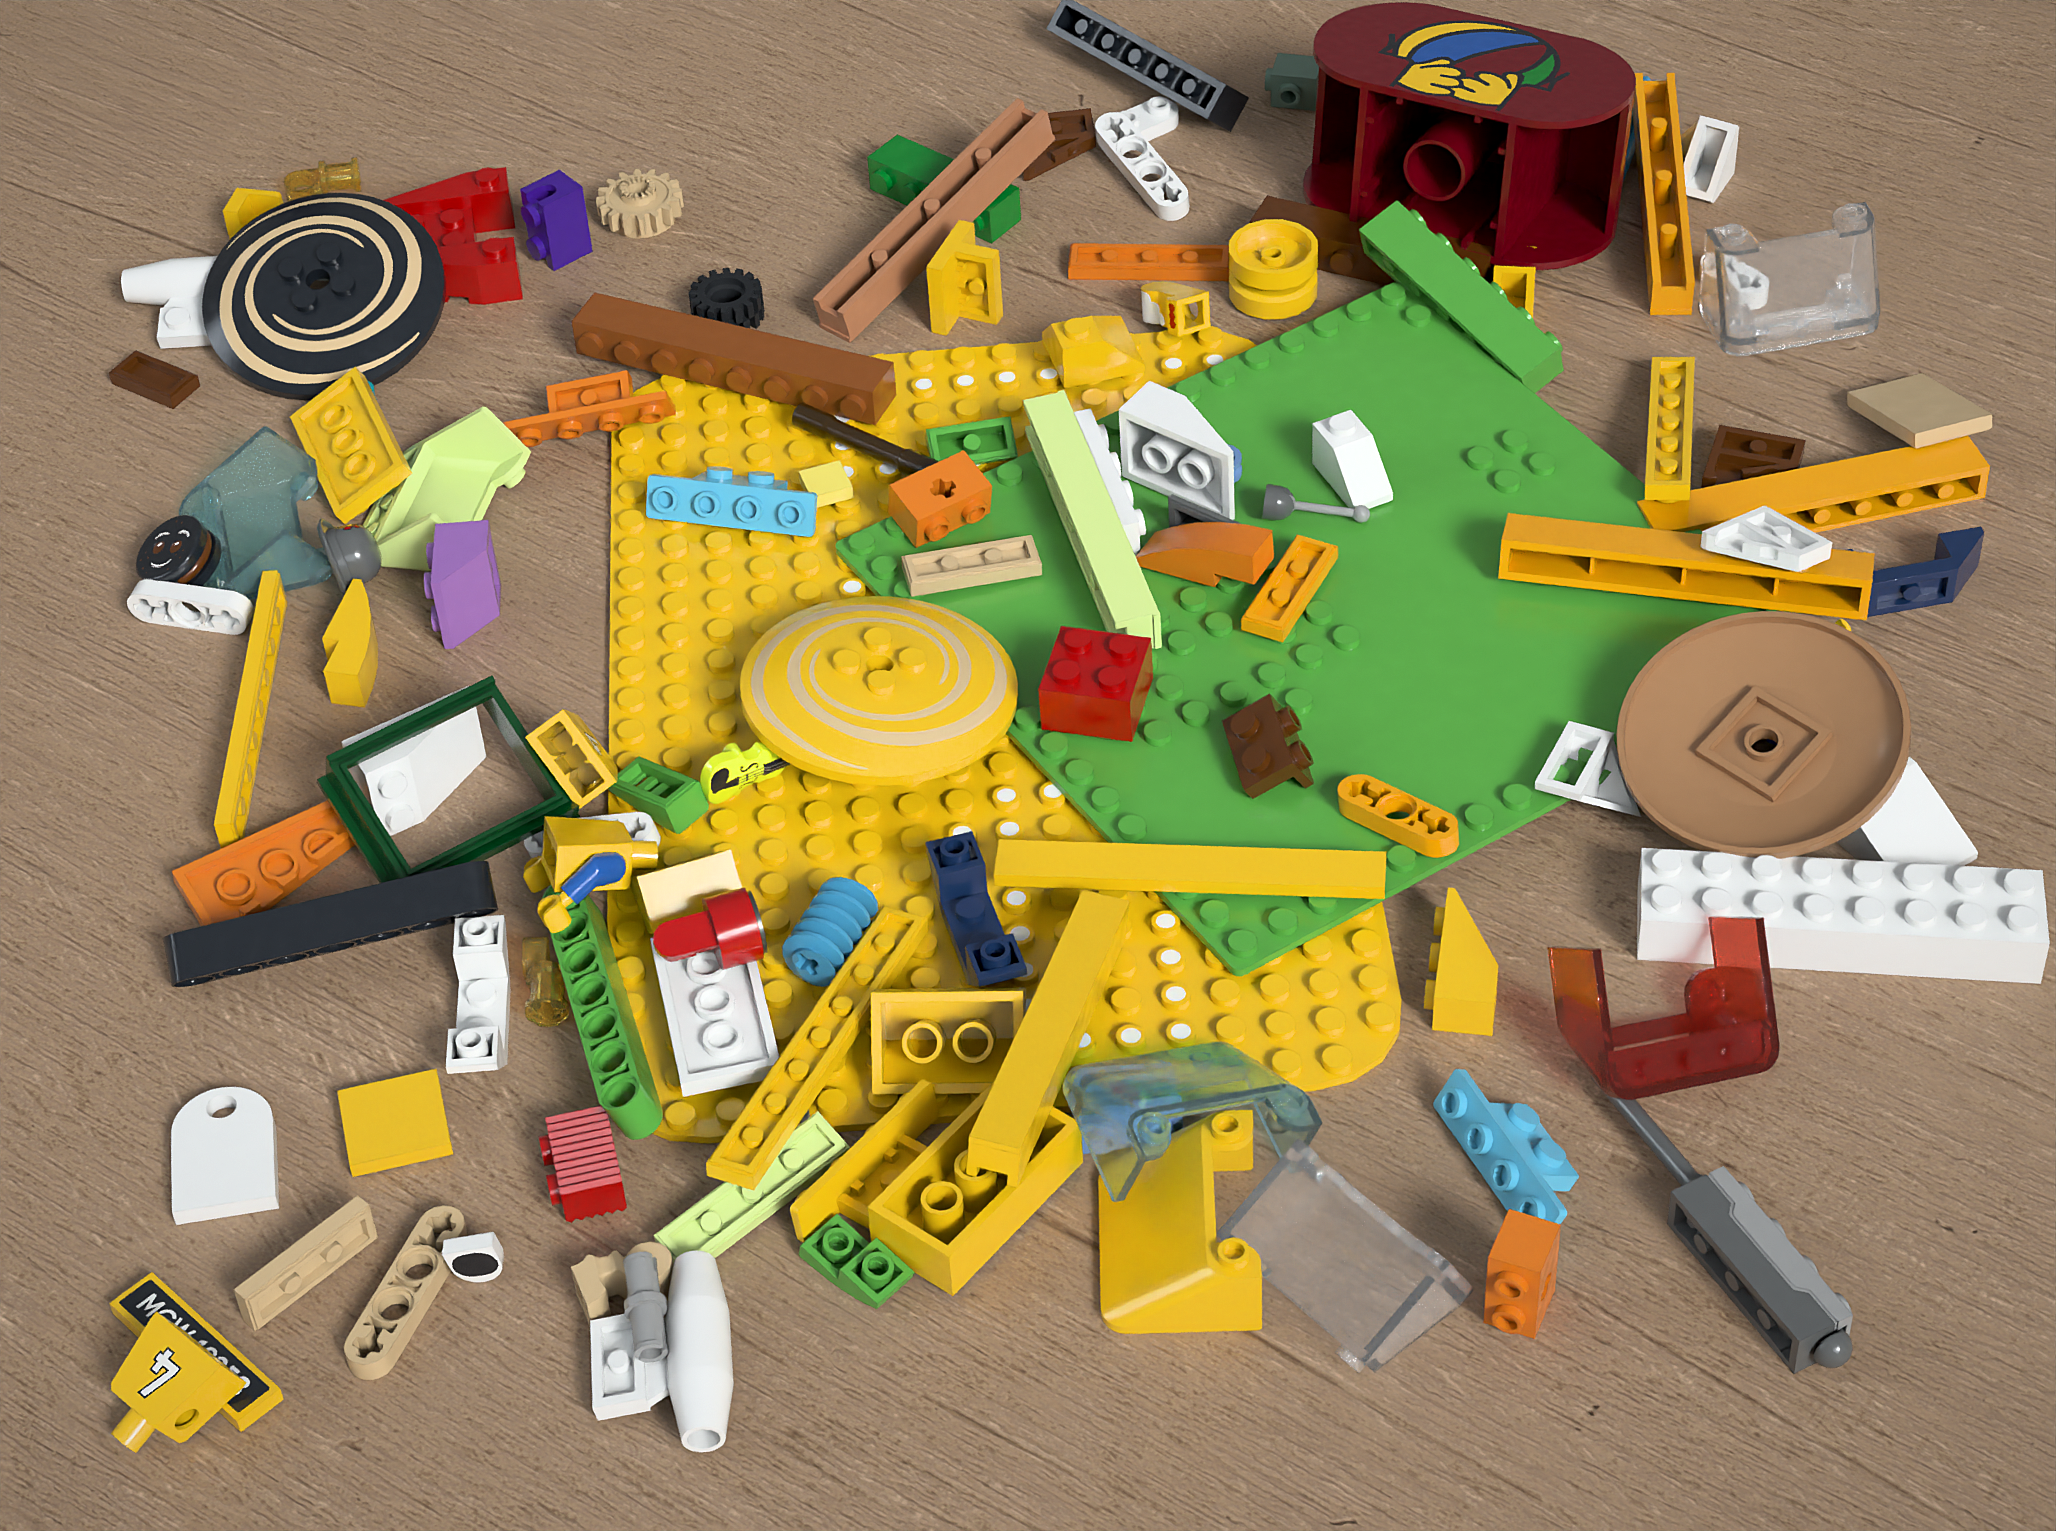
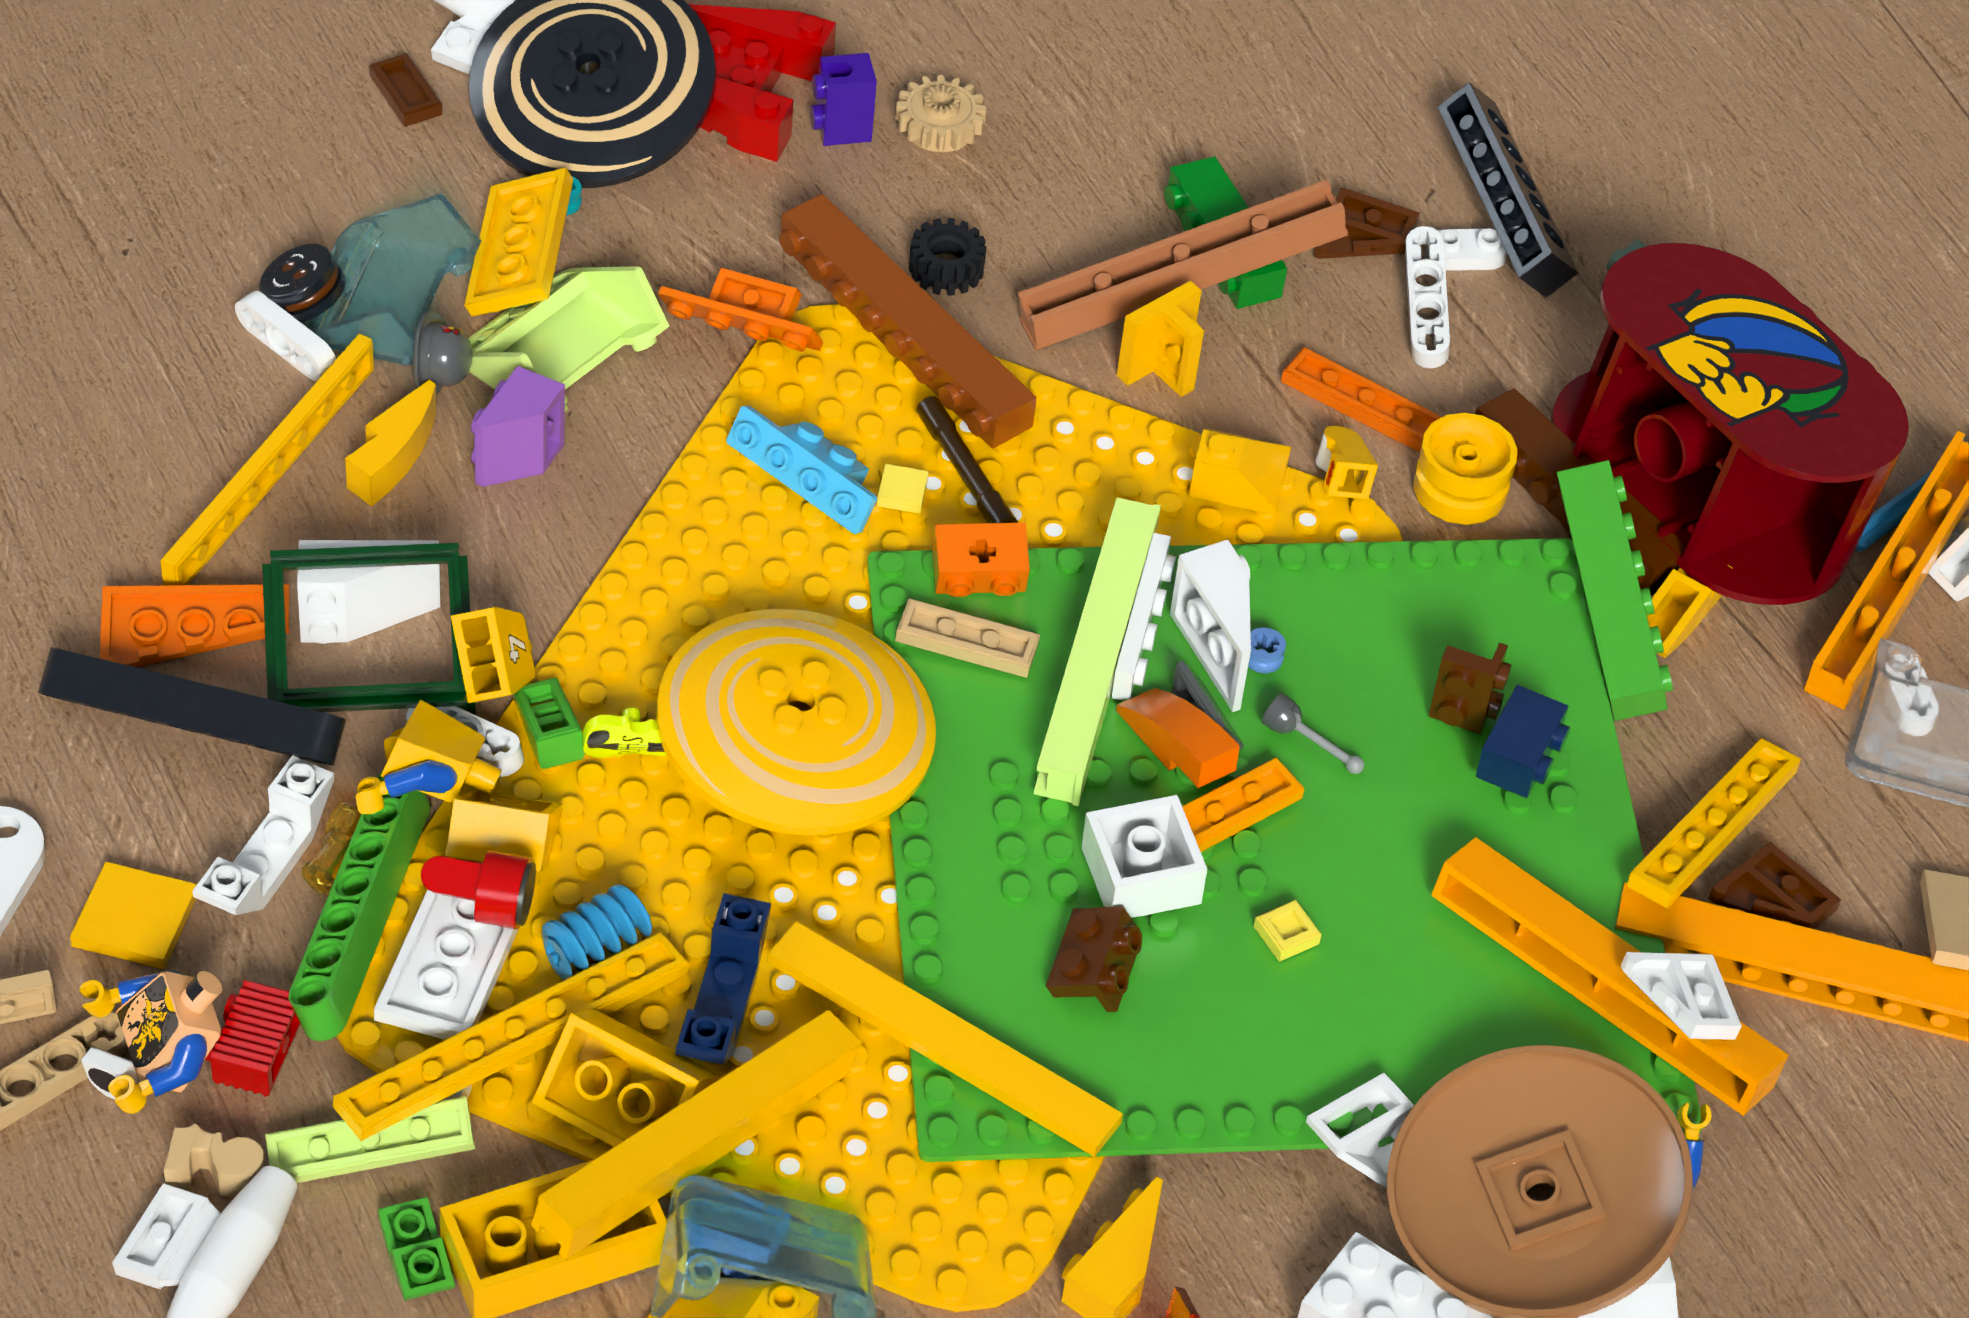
camera: 20 degrees right, 5 degrees up
light grey pin [623,1252,668,1363] -> none
yellow bracket [790,1079,939,1243] -> none
bright green slope [925,416,1018,465] -> none
red brick [1038,626,1153,742] -> none
white slope [1312,410,1393,509] -> none
light orange beam [1337,774,1459,858] -> none
dark blue slope [1847,526,1984,617] -> none
none -> torso [79,970,223,1114]
none -> white brick [1081,795,1207,918]
none -> light yellow tile [1254,900,1322,962]
none -> reddish brown bracket [1428,642,1512,735]
none -> dark blue brick [1475,685,1571,798]

